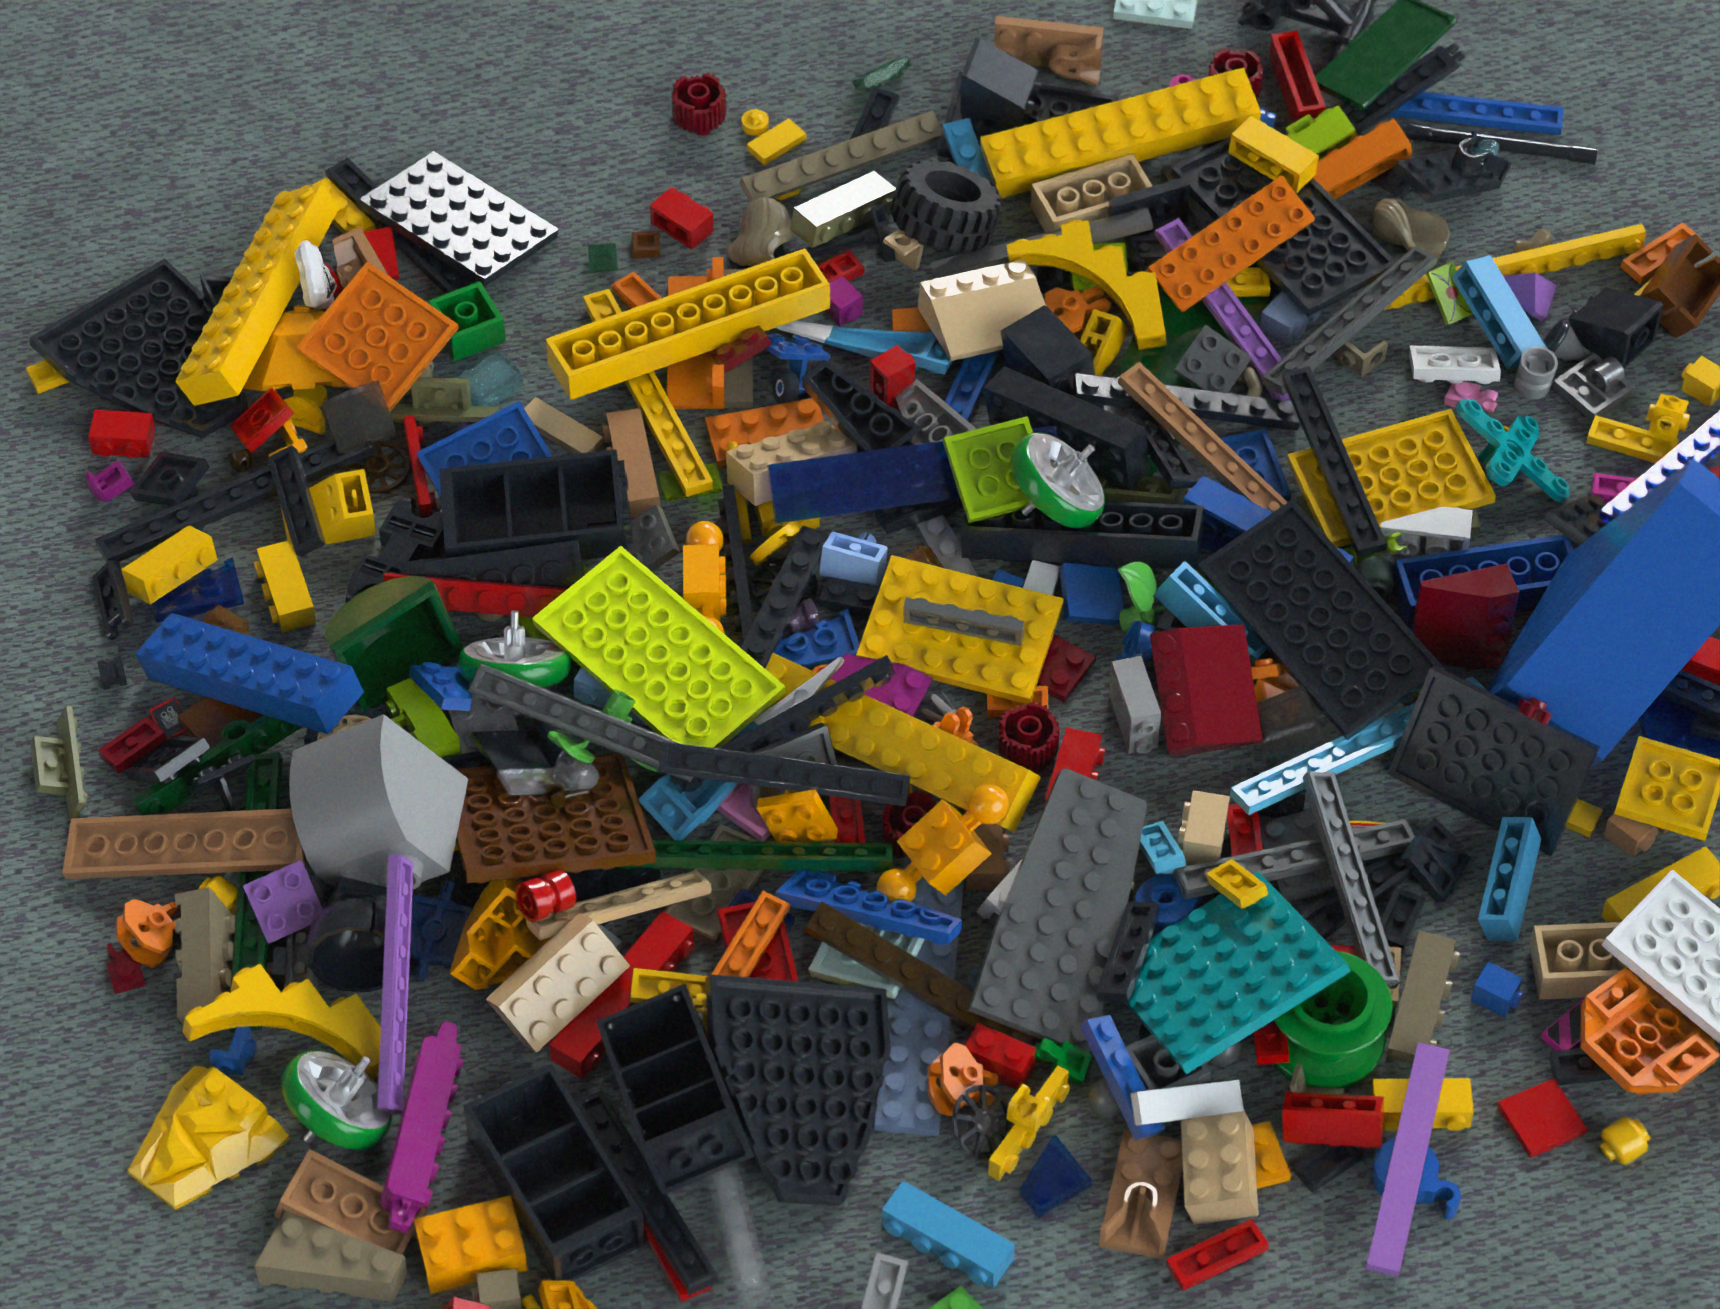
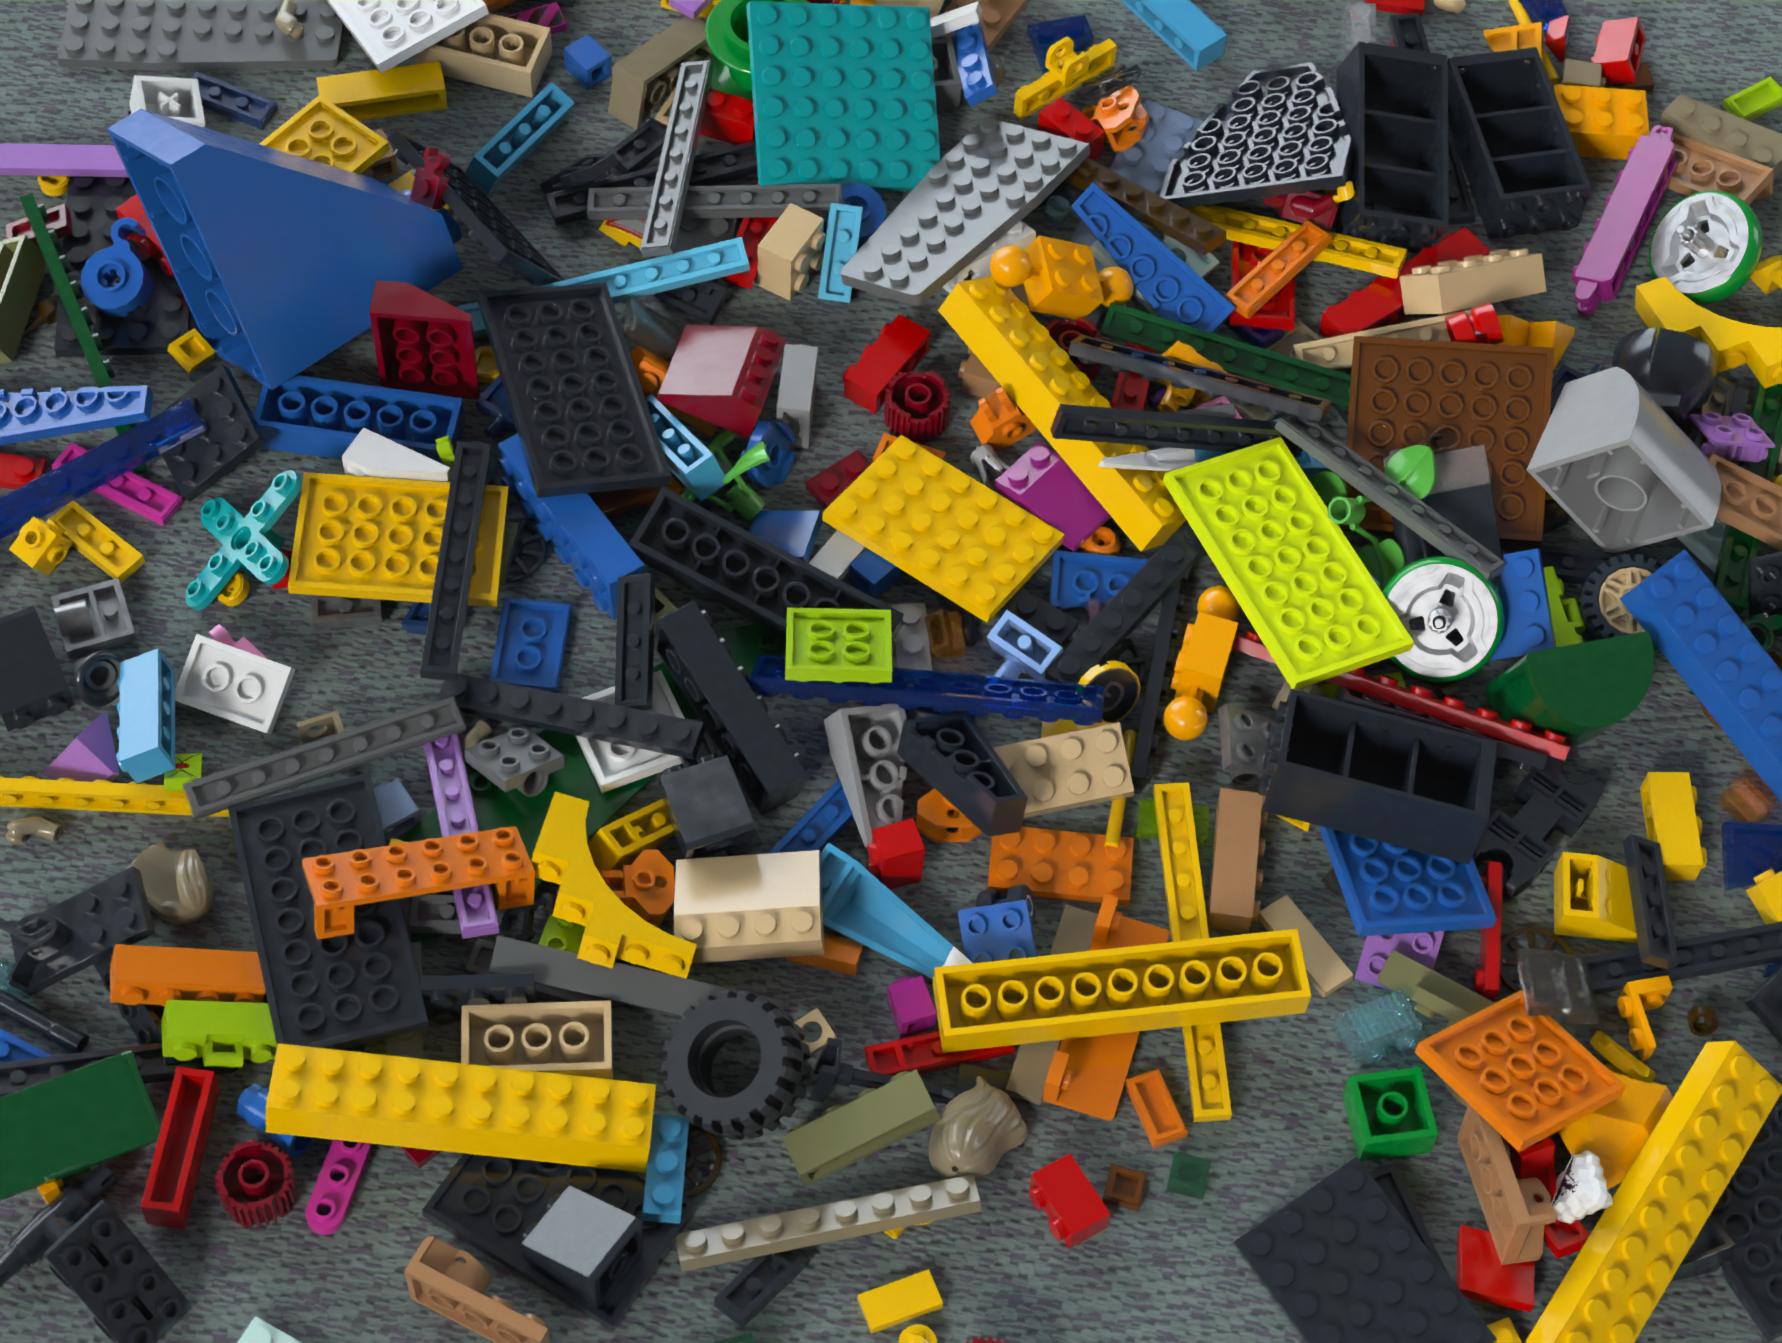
camera: 165 degrees left, 5 degrees up
red tile [230,388,295,453] -> none
medium lavender tile [377,854,414,1115] -> none
dark red plate [711,325,772,374] -> none
dark grey plate [903,597,1024,646] -> none
wheel [1010,433,1105,528] -> none
green plate [1034,1038,1092,1086] -> none
black plate [1096,901,1160,1003] -> none
medium nougat plate [1117,362,1288,513] -> none
yellow plate [1206,859,1269,909] -> none
yellow brick [1228,116,1319,193] -> none
light grey wheel [1514,346,1558,399] -> none

